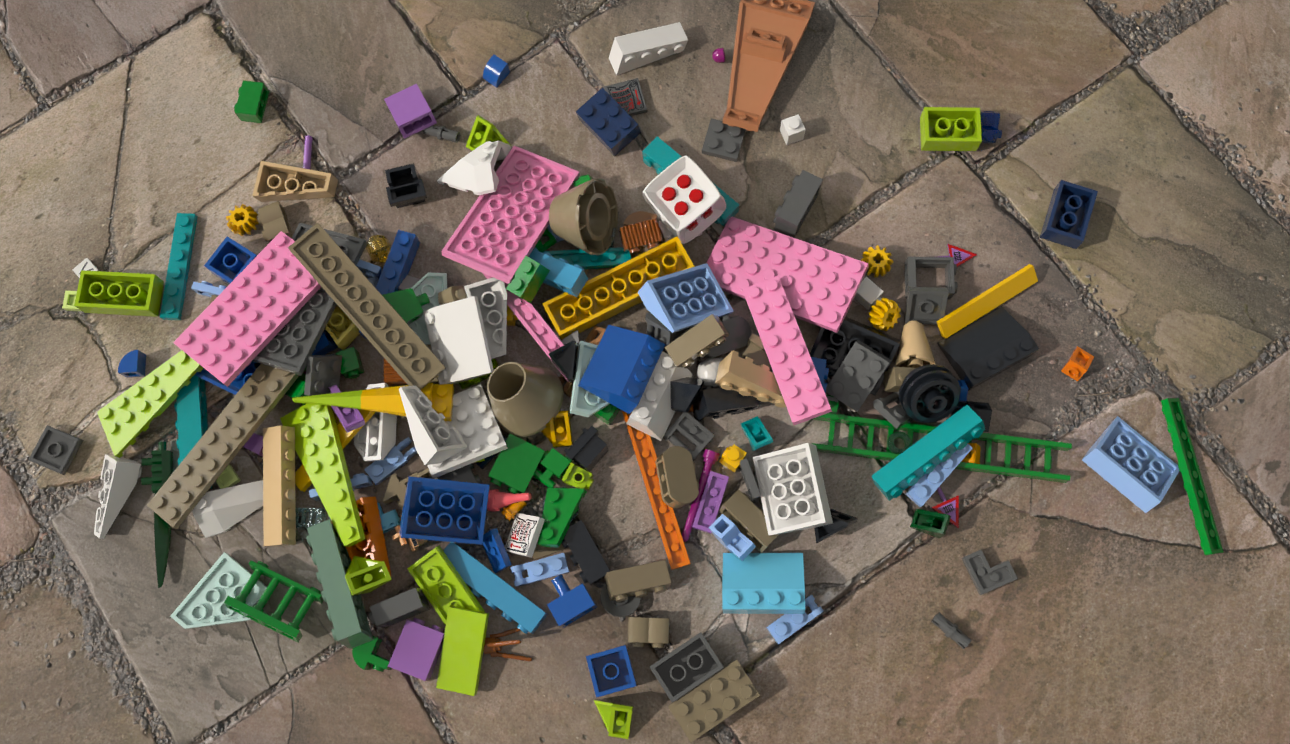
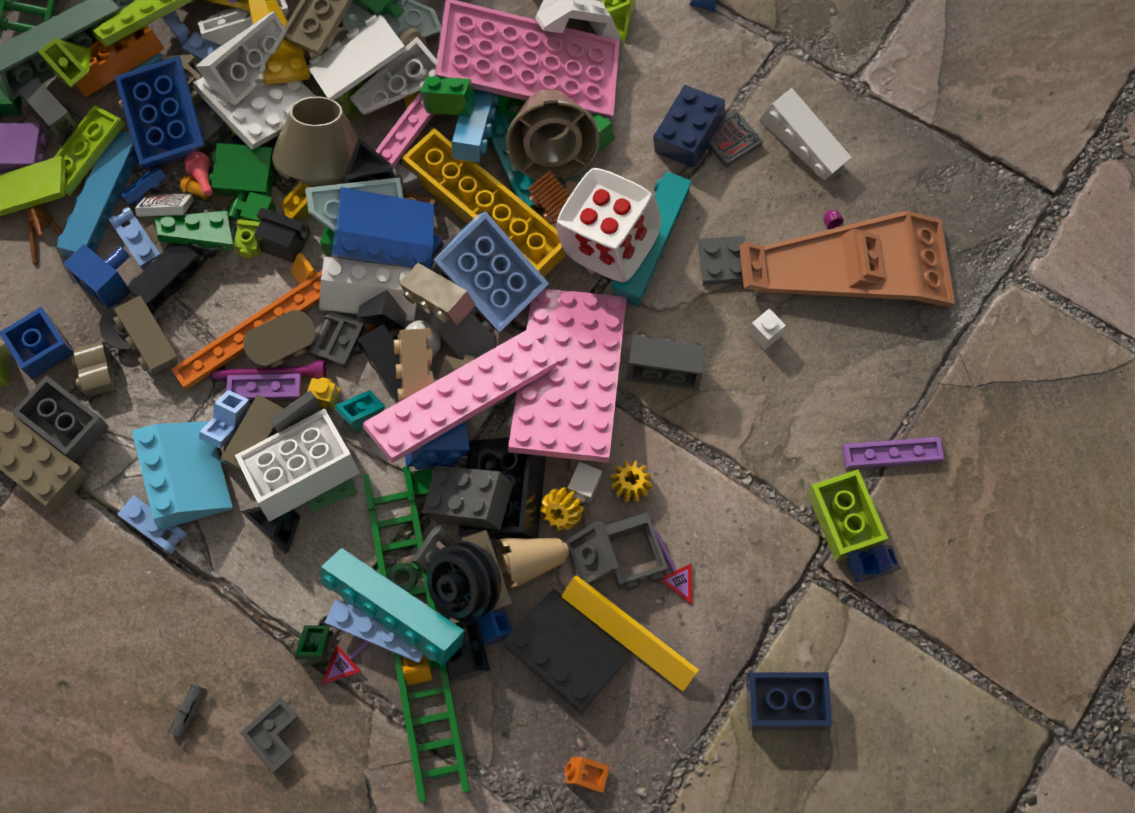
camera: 65 degrees right, 5 degrees down
none -> light orange slope [291,252,315,285]
none -> medium lavender tile [842,437,944,470]

